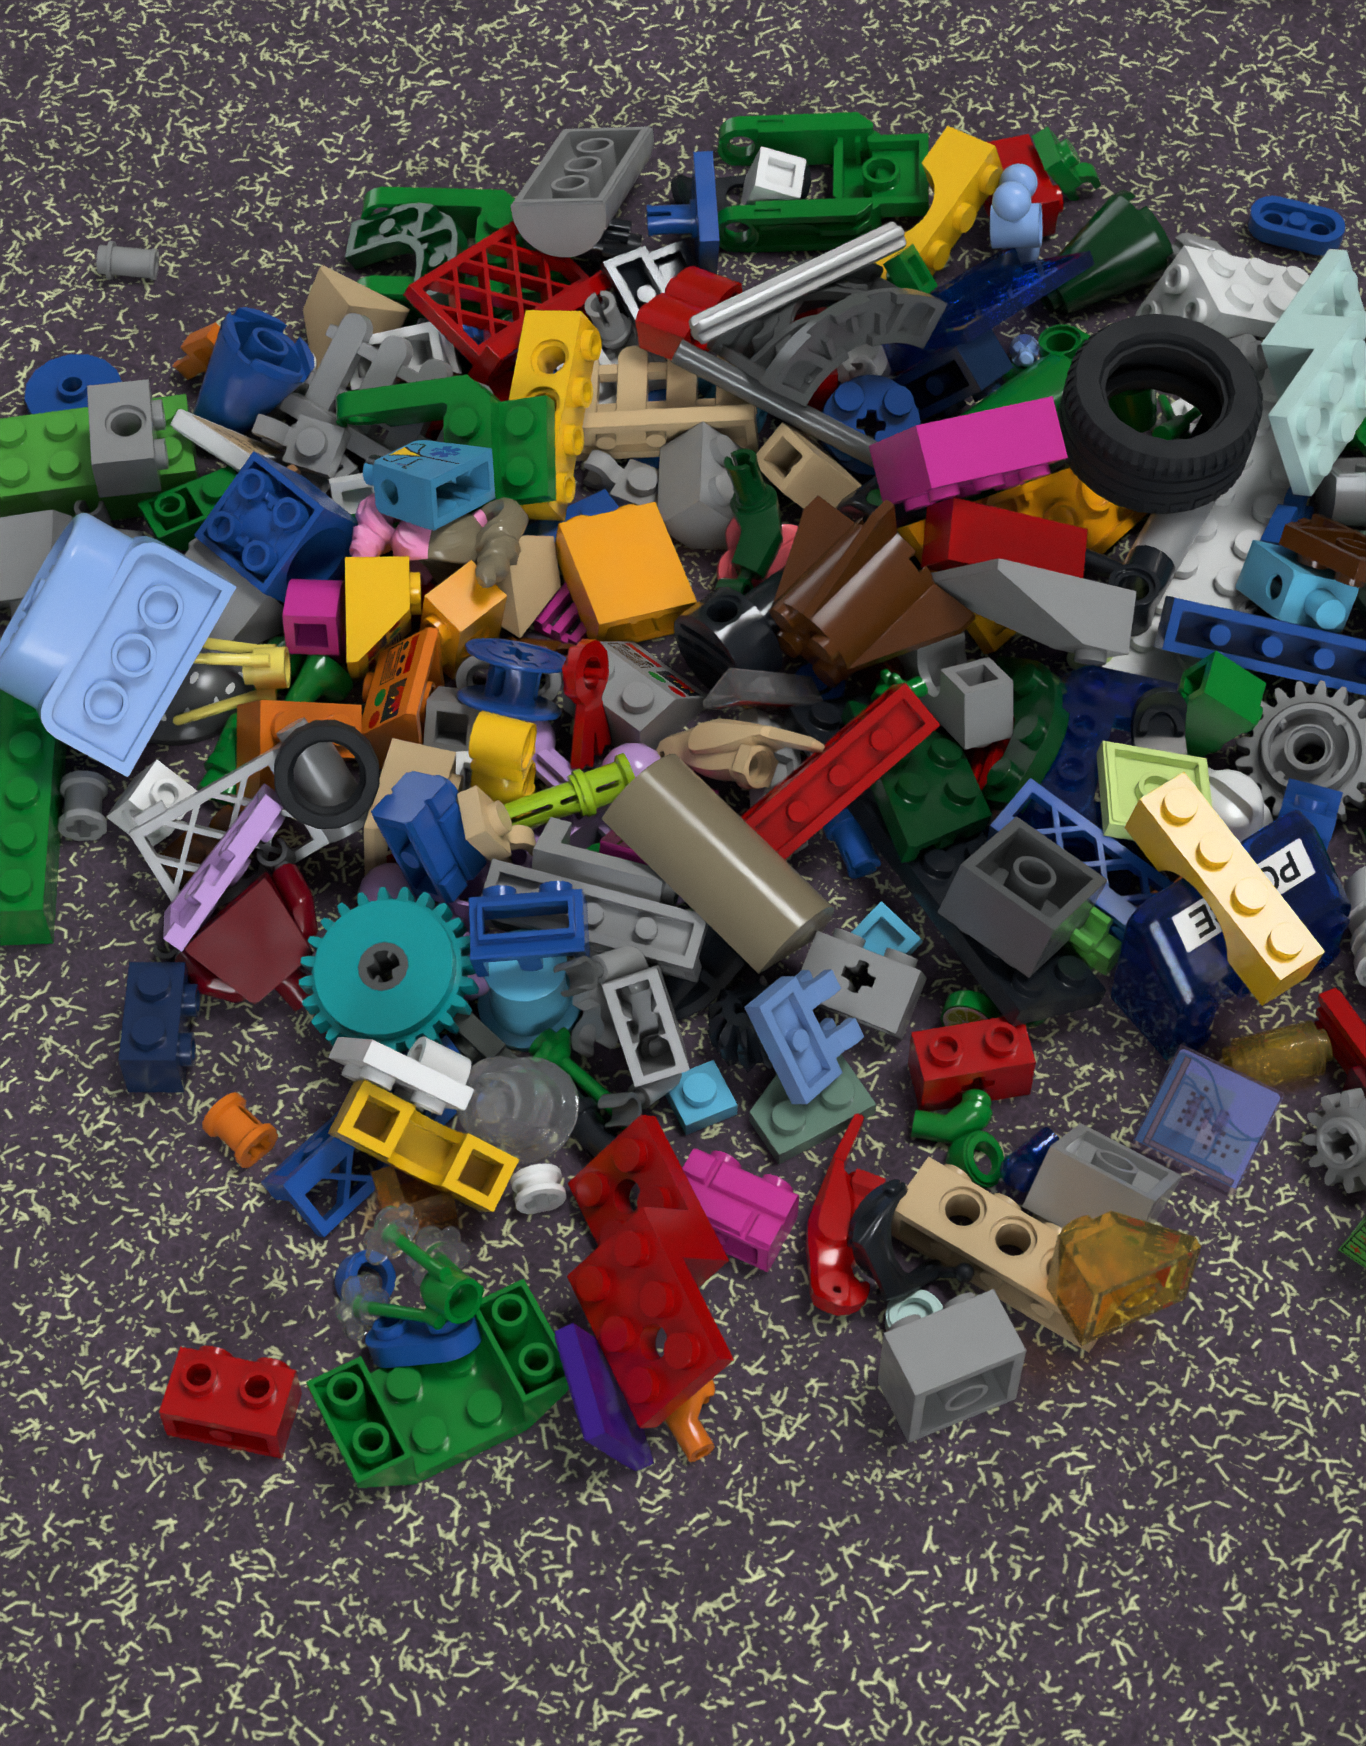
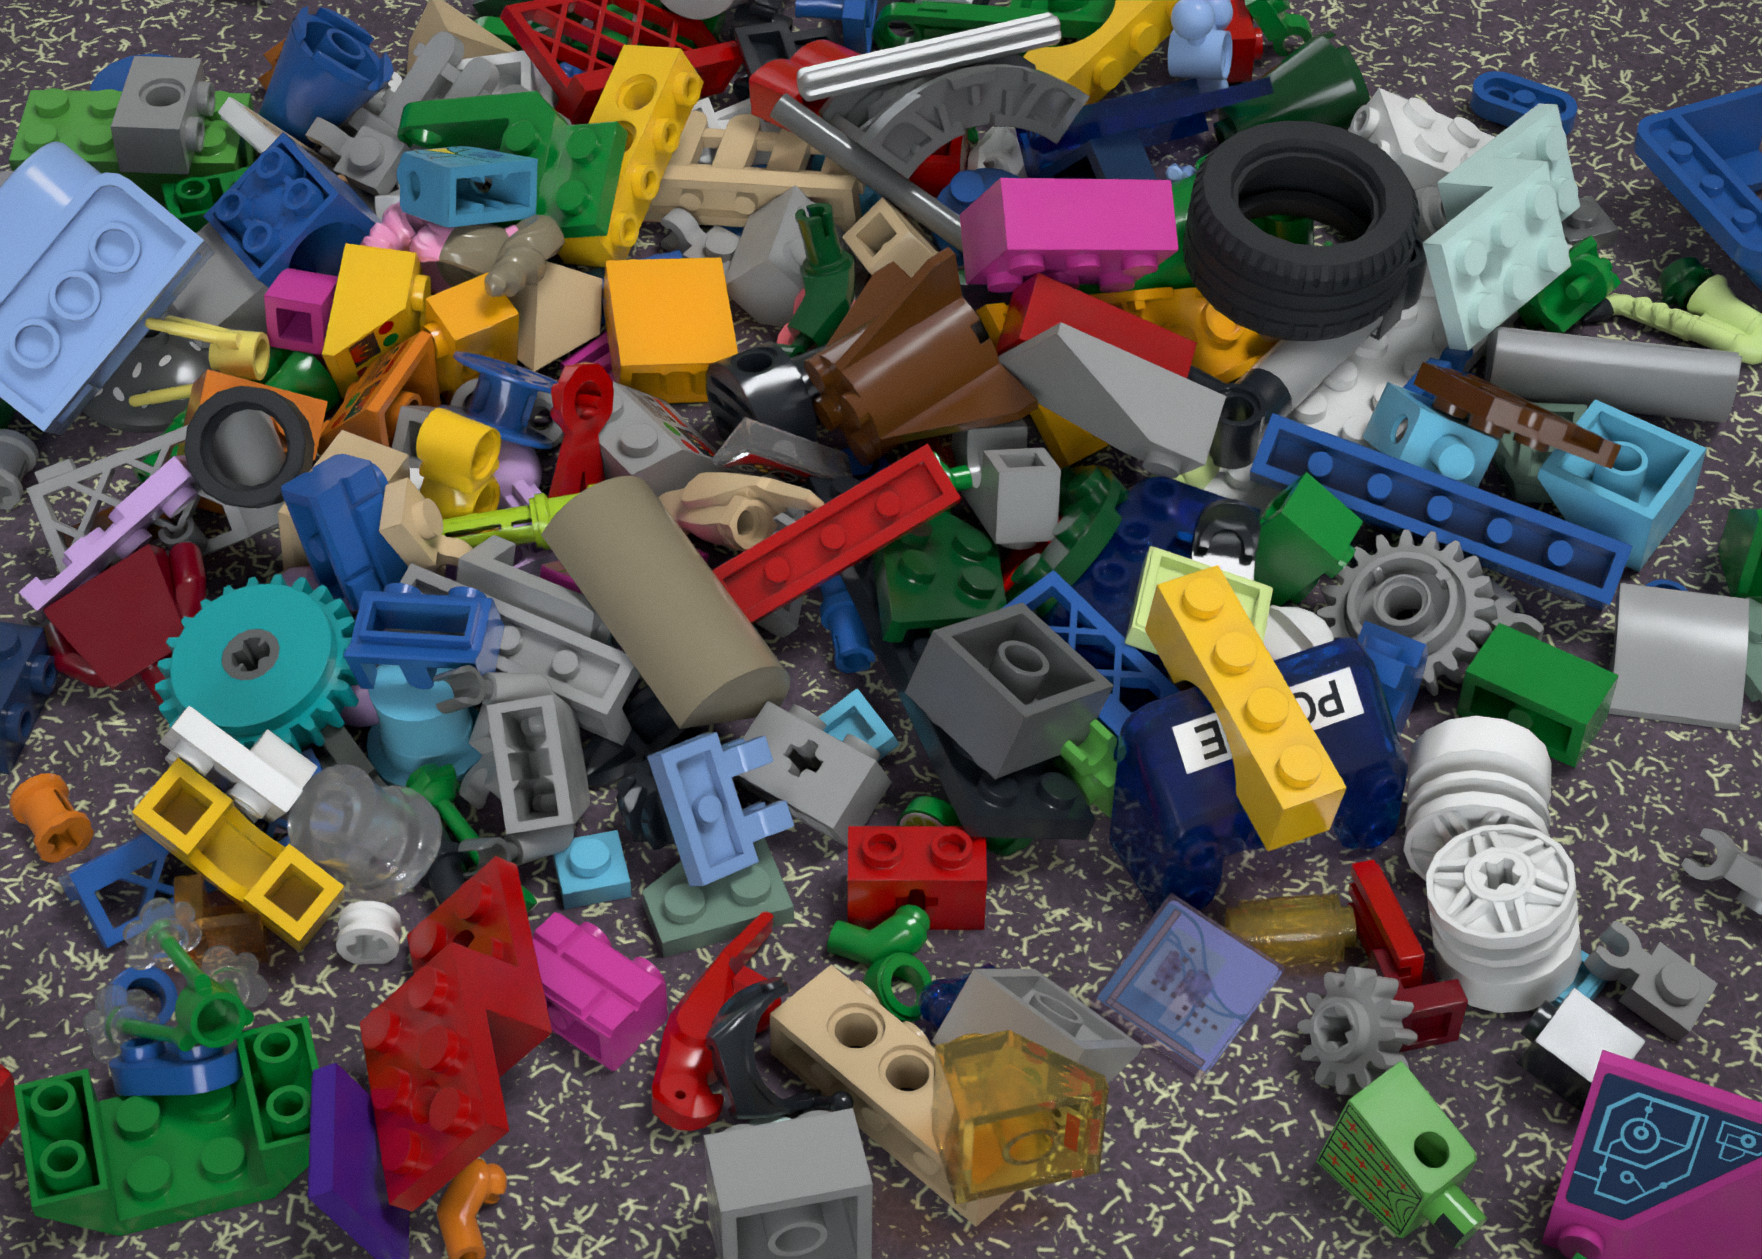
camera: 10 degrees right, 10 degrees down
white brick [106,760,197,846] -> none
light grey pin [585,290,632,349] -> none
green plate [883,244,938,294] -> none

